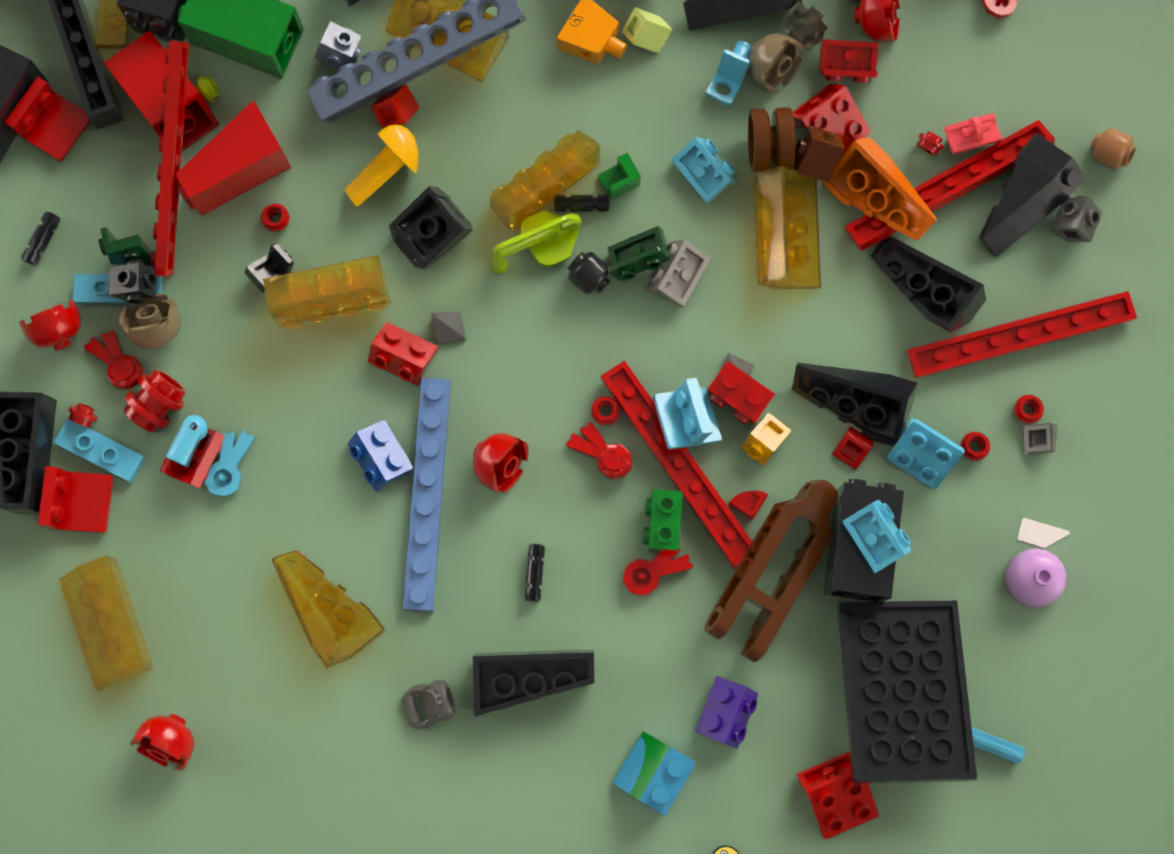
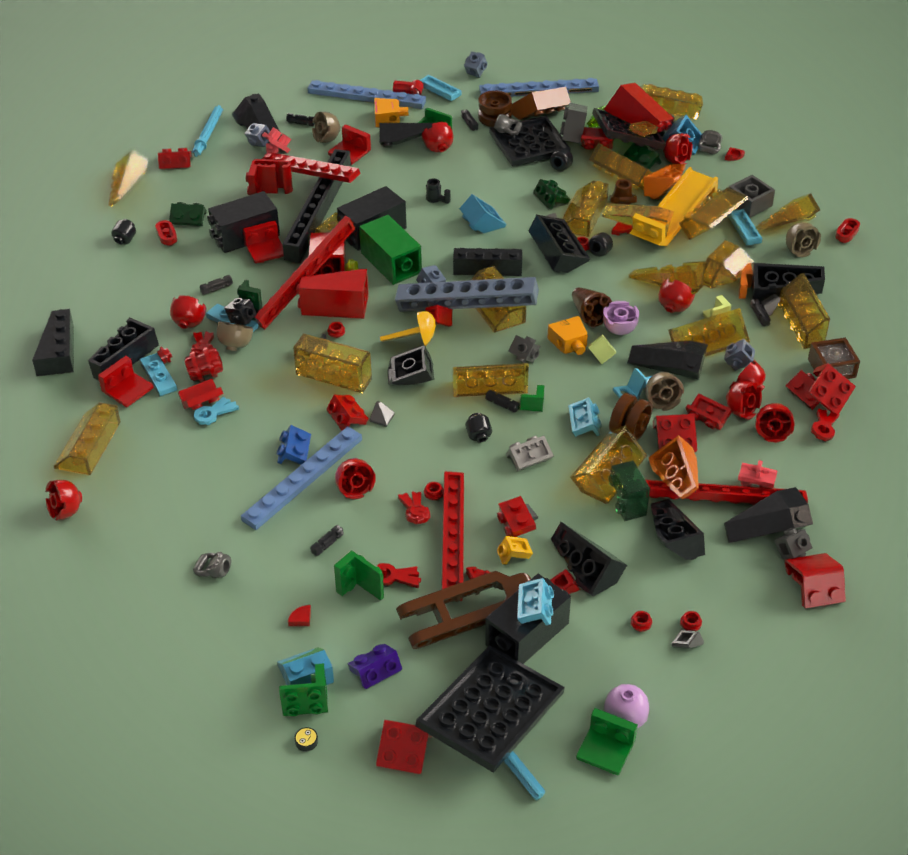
camera: 35 degrees right, 35 degrees down
medium azure piece [166,415,208,467] -> none
clear yellow wedge [272,550,385,668] -> none
black wedge [473,650,595,717] -> none
lime piece [491,211,581,274] -> none
dark green bracket [607,226,671,281] -> none
green bracket [643,489,682,553] -> none
medium azure bracket [653,378,722,450] -> none
clear smoke brick [780,1,828,49] -> none
reddish brown head [794,125,844,183] -> none
medium azure bracket [887,418,965,489] -> none
red plate [906,291,1137,379] -> none
red plate [916,131,944,156] -> none
white sticker [1017,518,1070,548] -> none
medium nougat head [1090,128,1137,170] -> none
none -> green bracket [279,663,328,716]
none -> red tile [288,605,311,626]
none -> green bracket [334,550,384,601]
none -> dark grey brick [508,335,541,363]
none -> green bracket [576,708,638,776]
none -> clear green slope [608,460,650,521]
none -> red cylinder [755,403,795,443]
none -> red piece [784,553,846,609]

